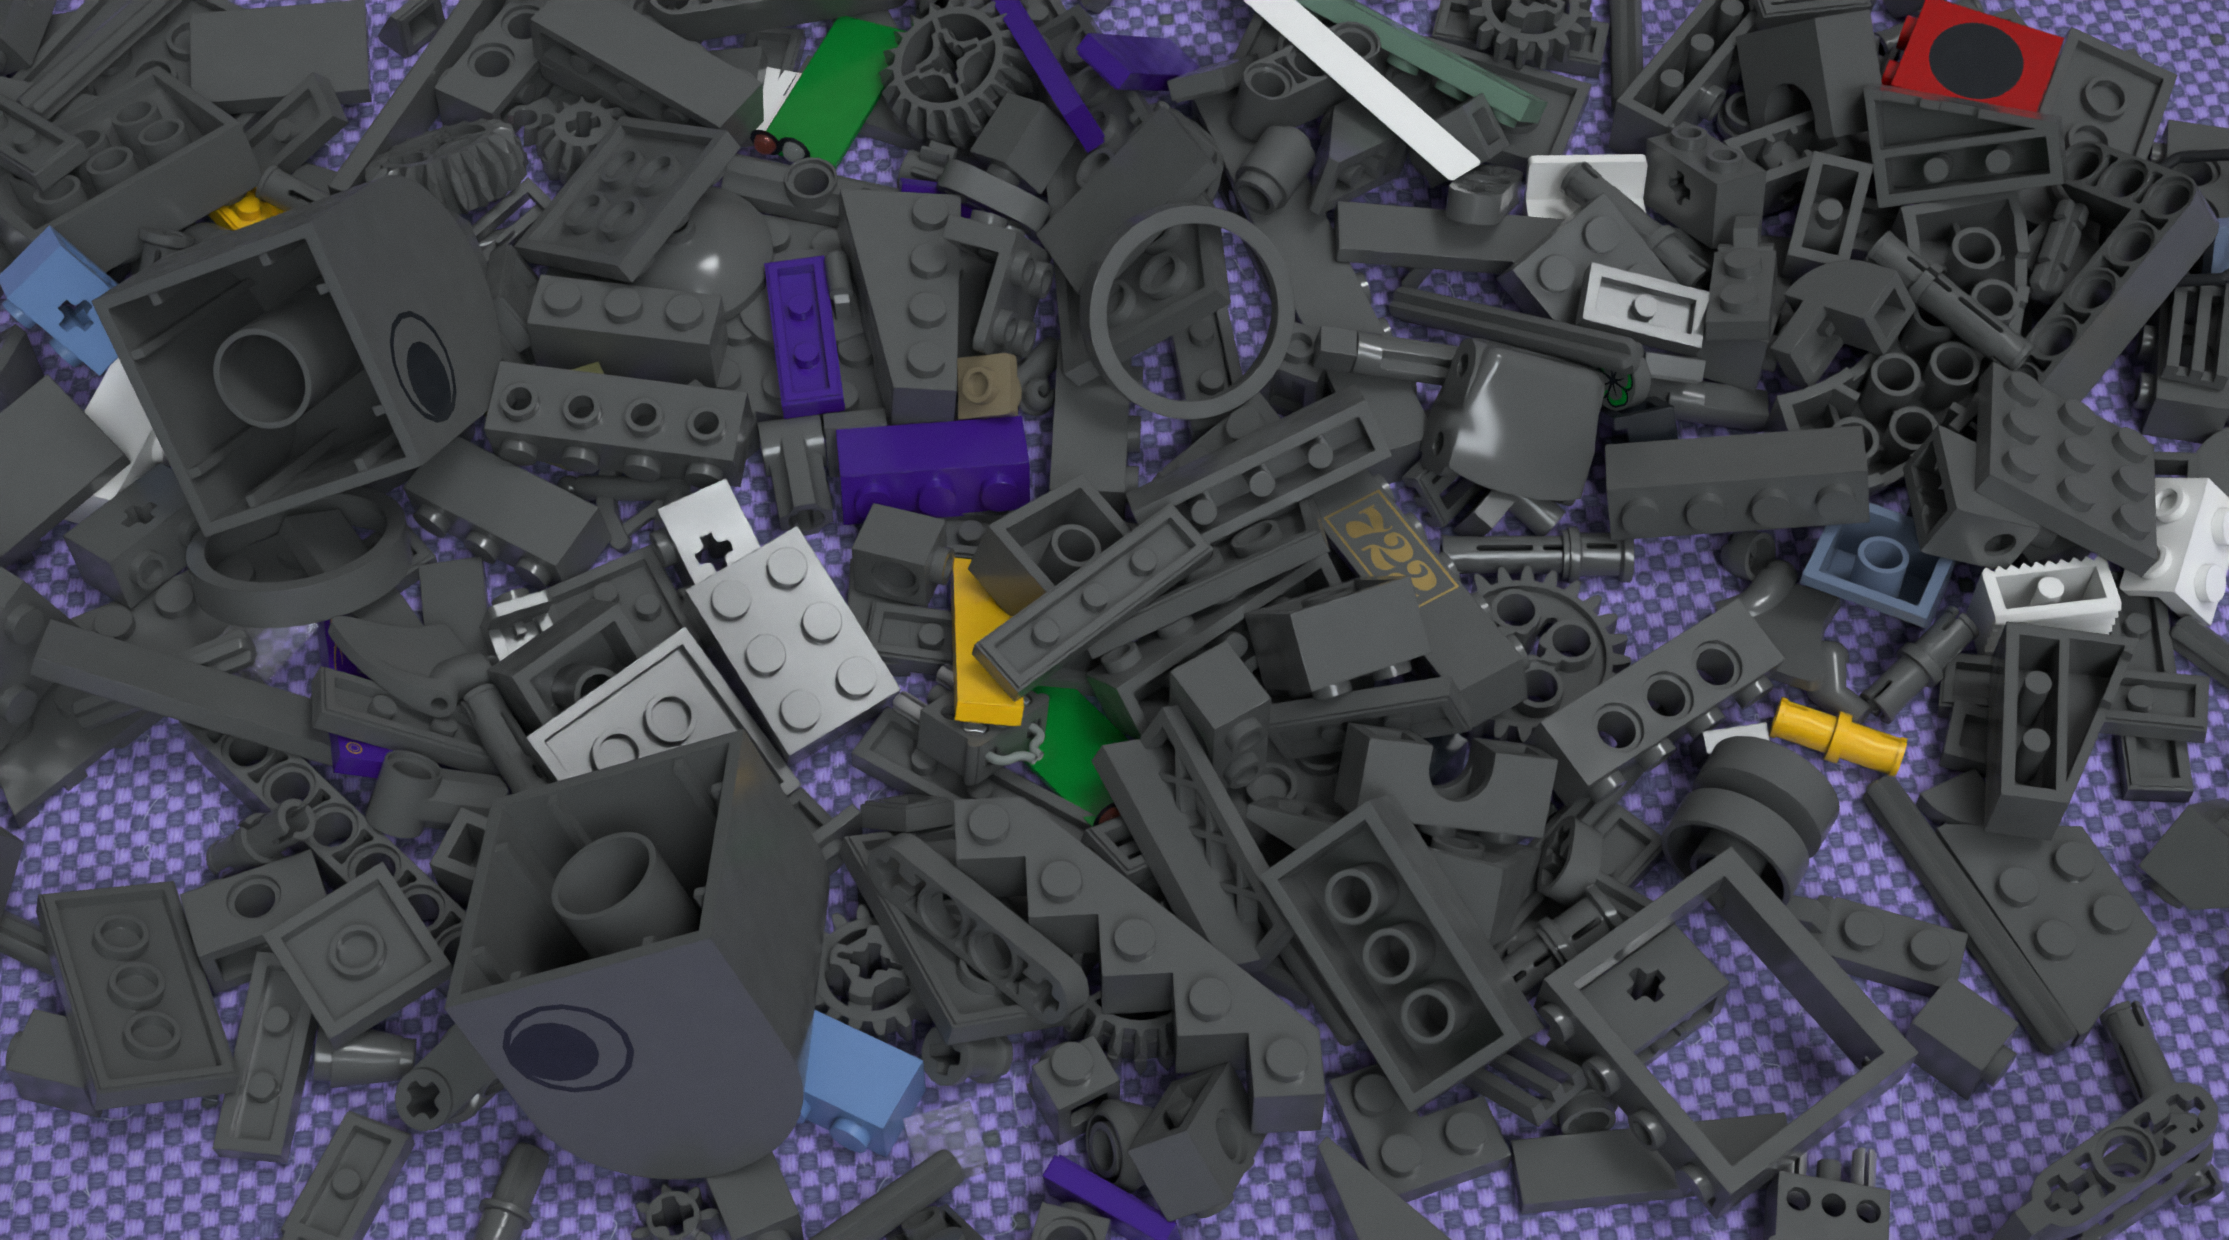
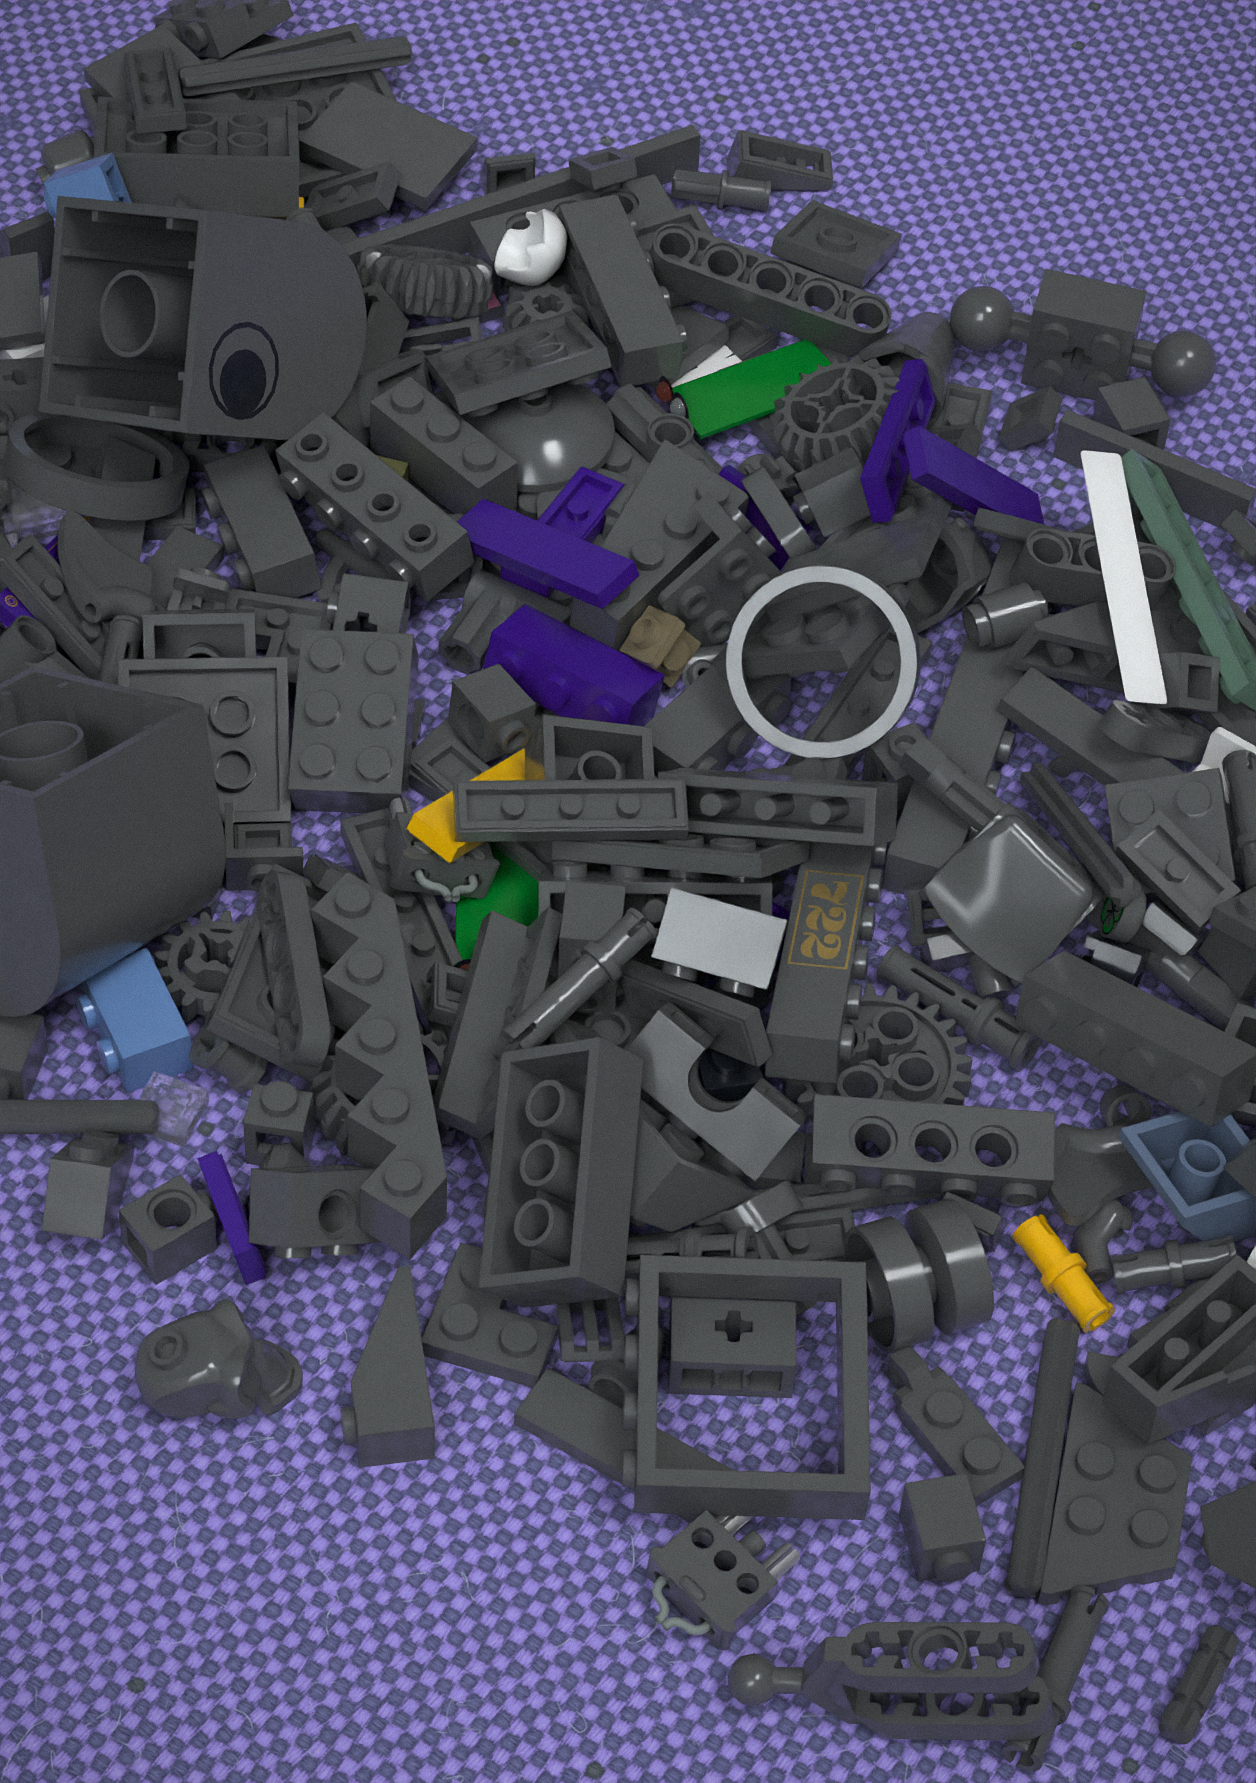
camera: 35 degrees right, 5 degrees down
none -> dark purple tile [457,499,640,609]
none -> white hair [494,209,568,286]
none -> dark grey pin [501,908,657,1050]

